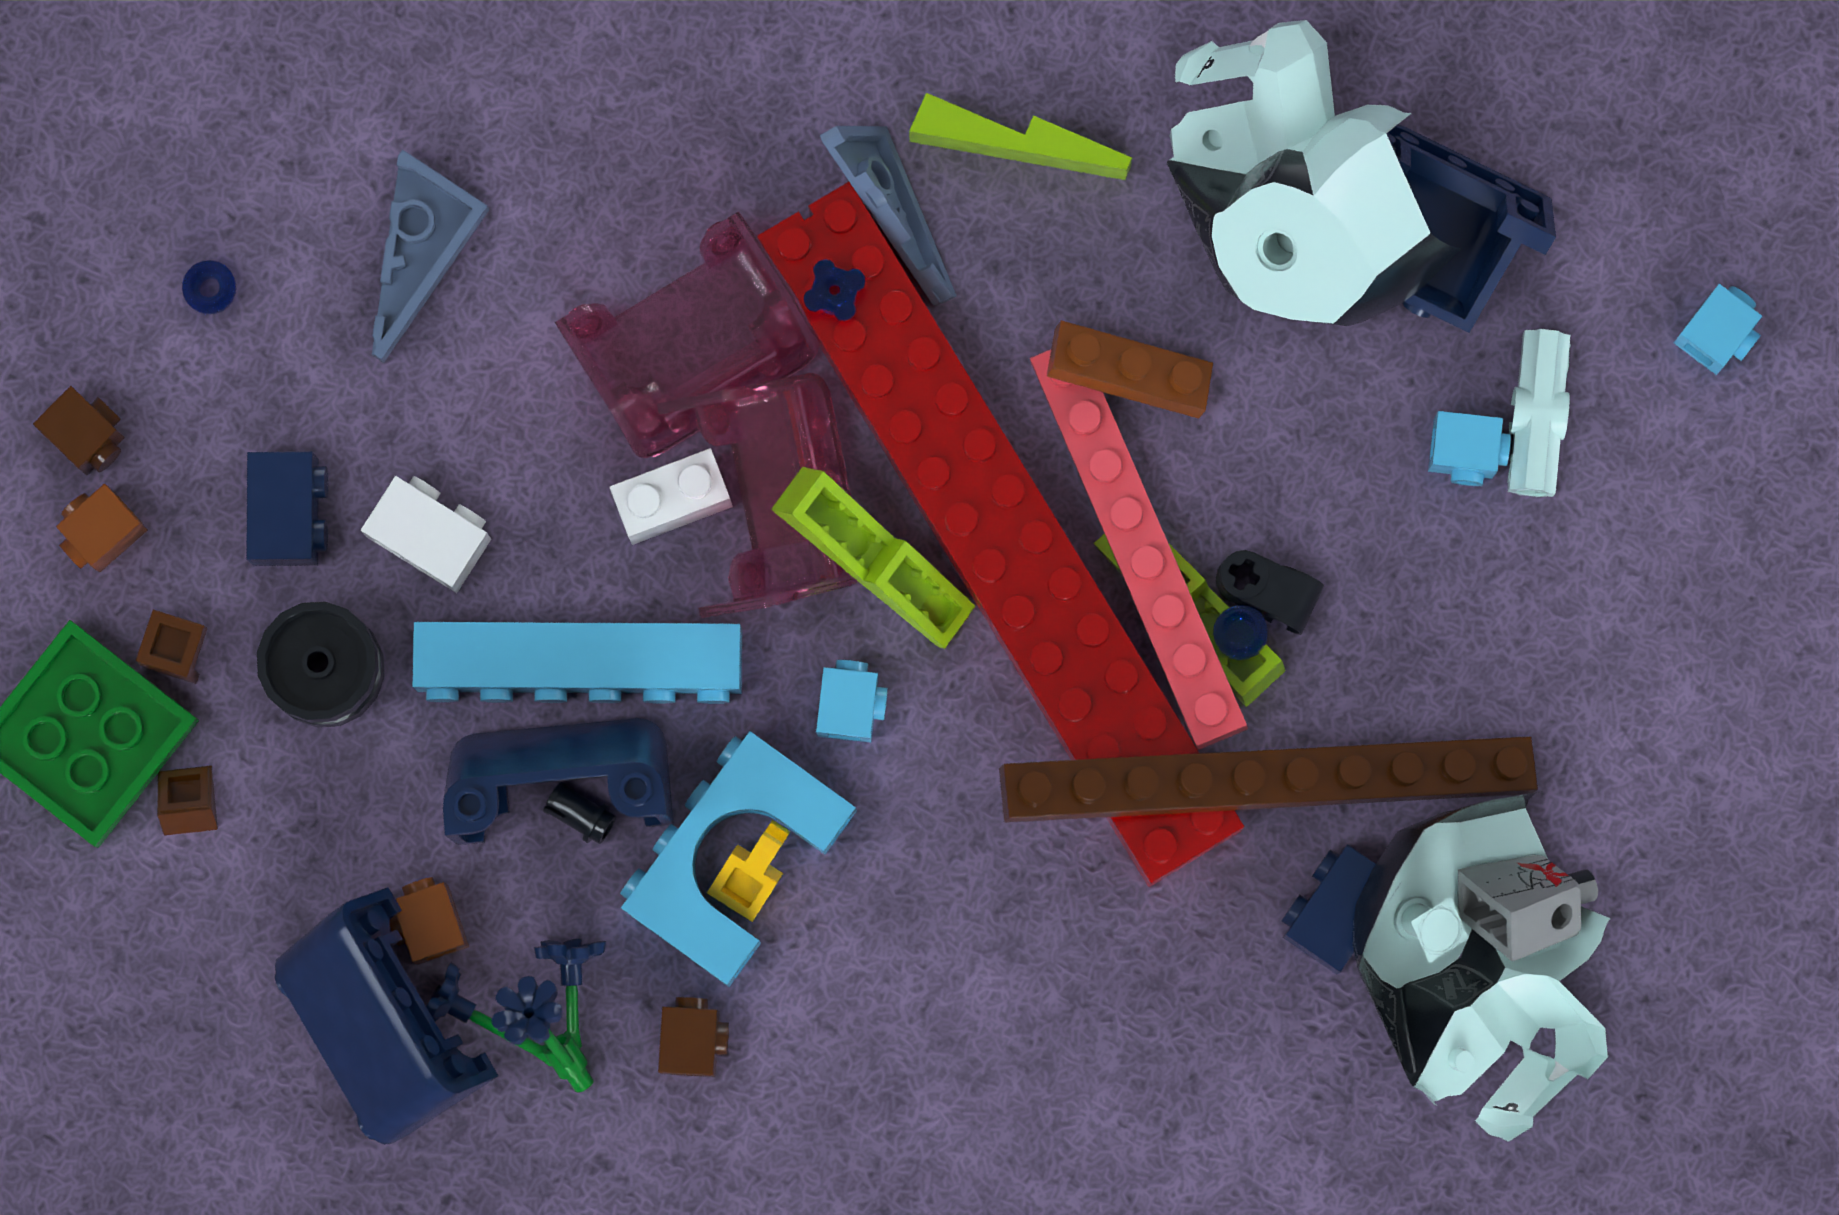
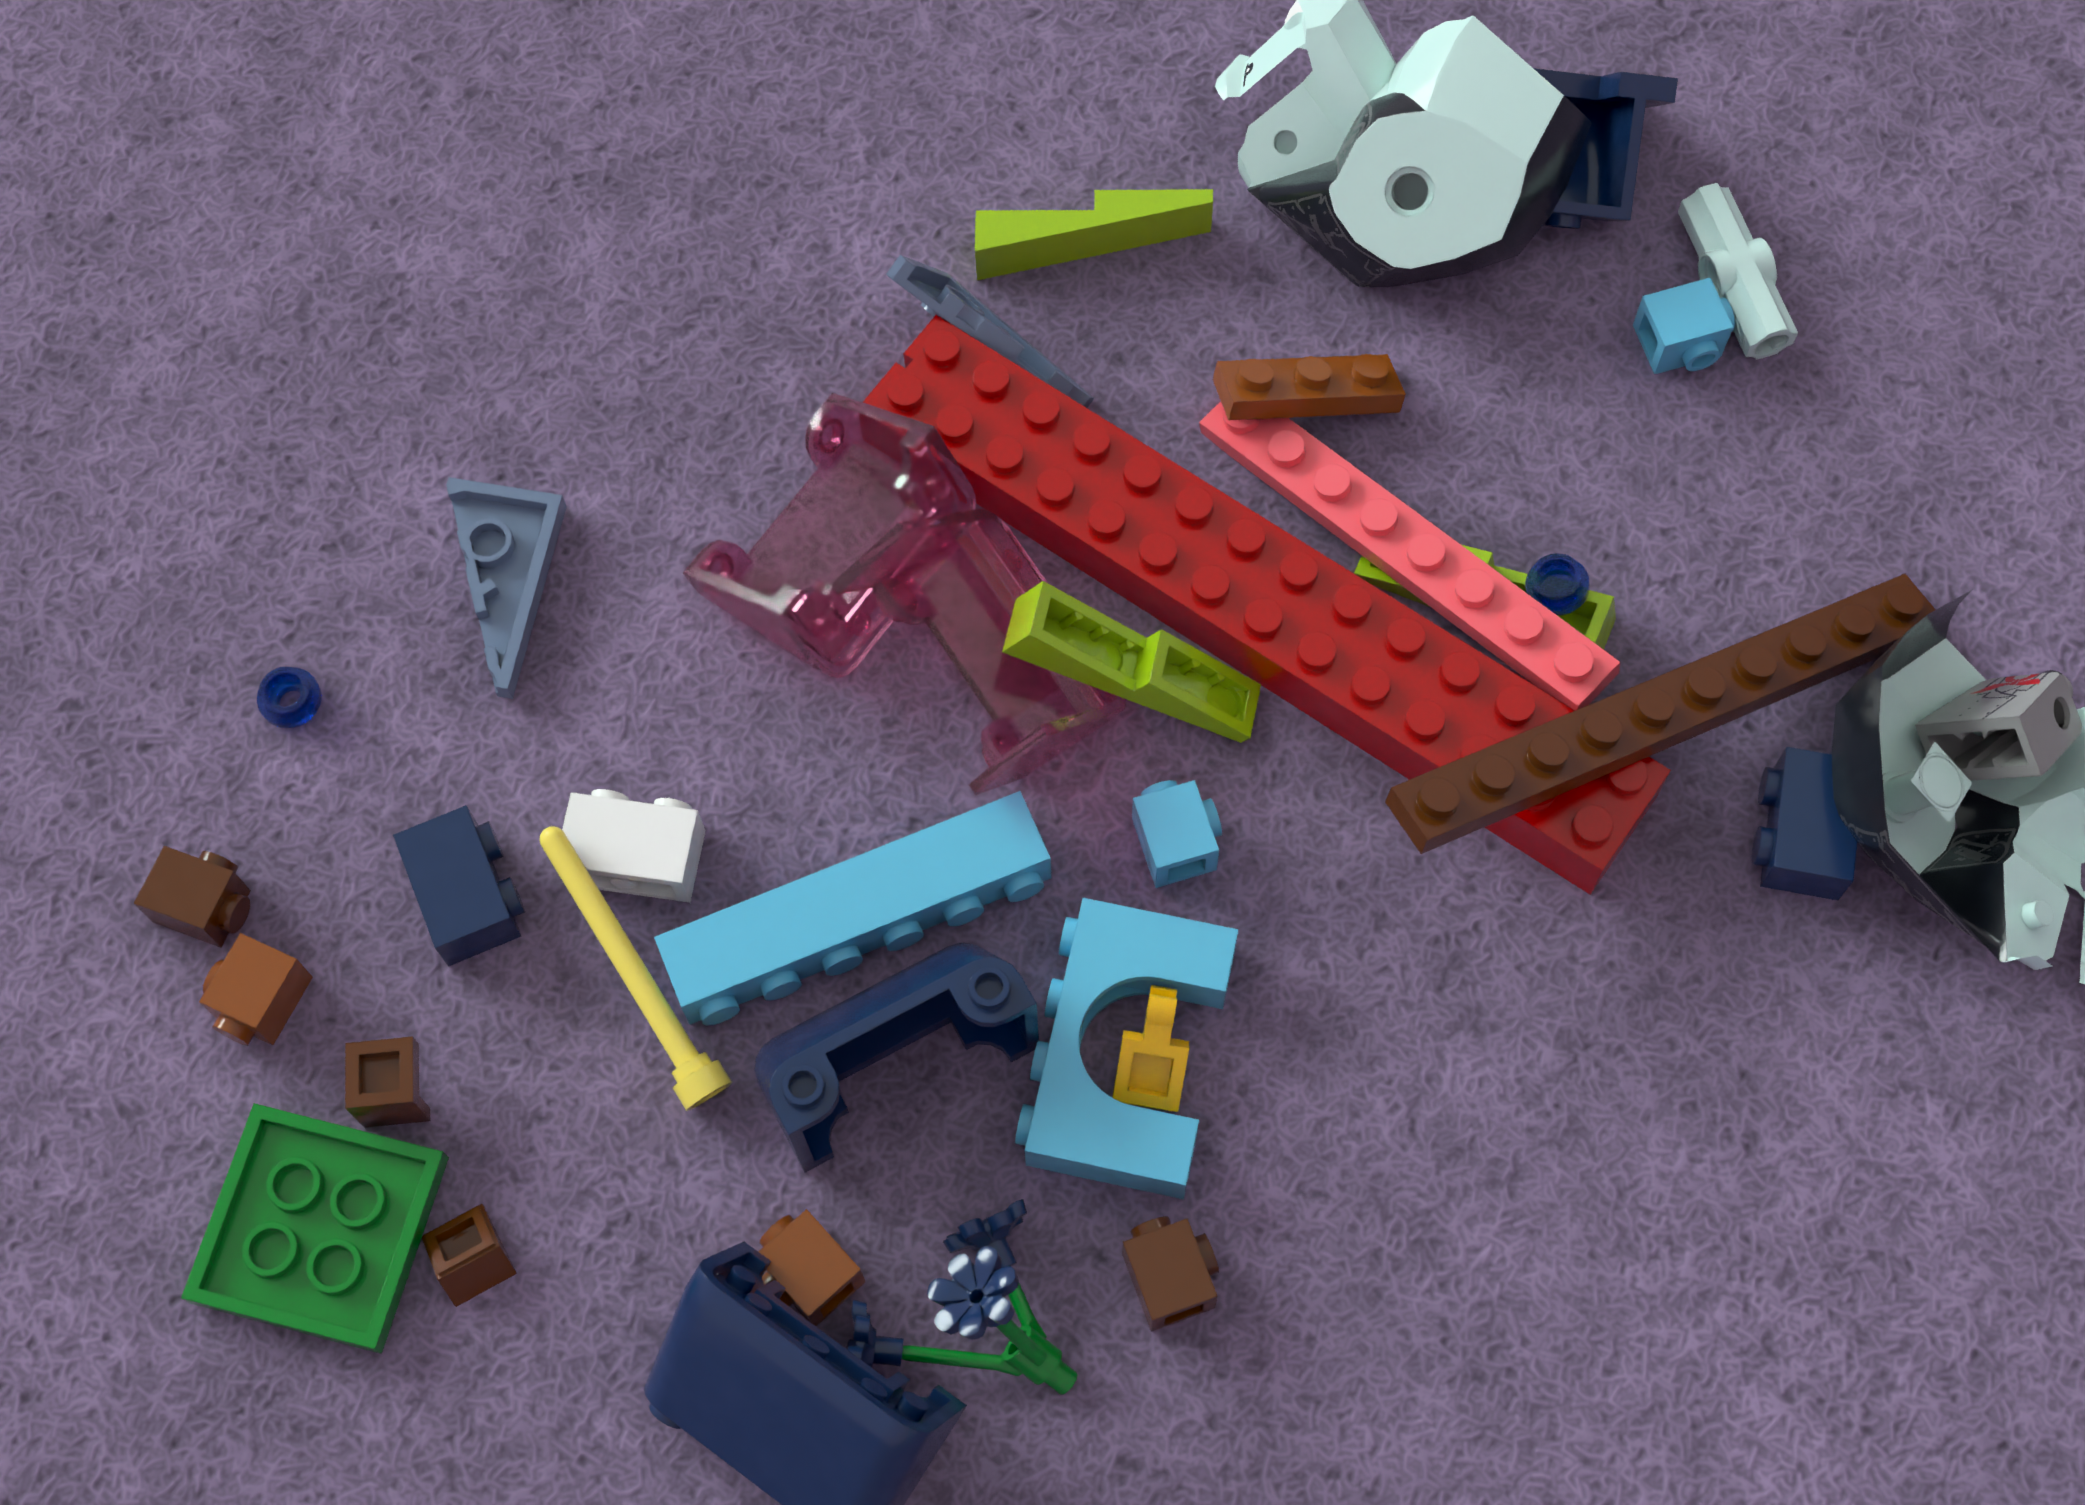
camera: 25 degrees left, 15 degrees down
black wheel [257,601,385,728] -> none
black pin [543,782,616,844] -> none
white brick [610,448,733,545] -> none
clear blue plate [804,259,865,321] -> none
black piece [1215,550,1324,635] -> none
medium azure brick [1674,284,1762,375] -> none
none -> light yellow piece [539,826,732,1111]

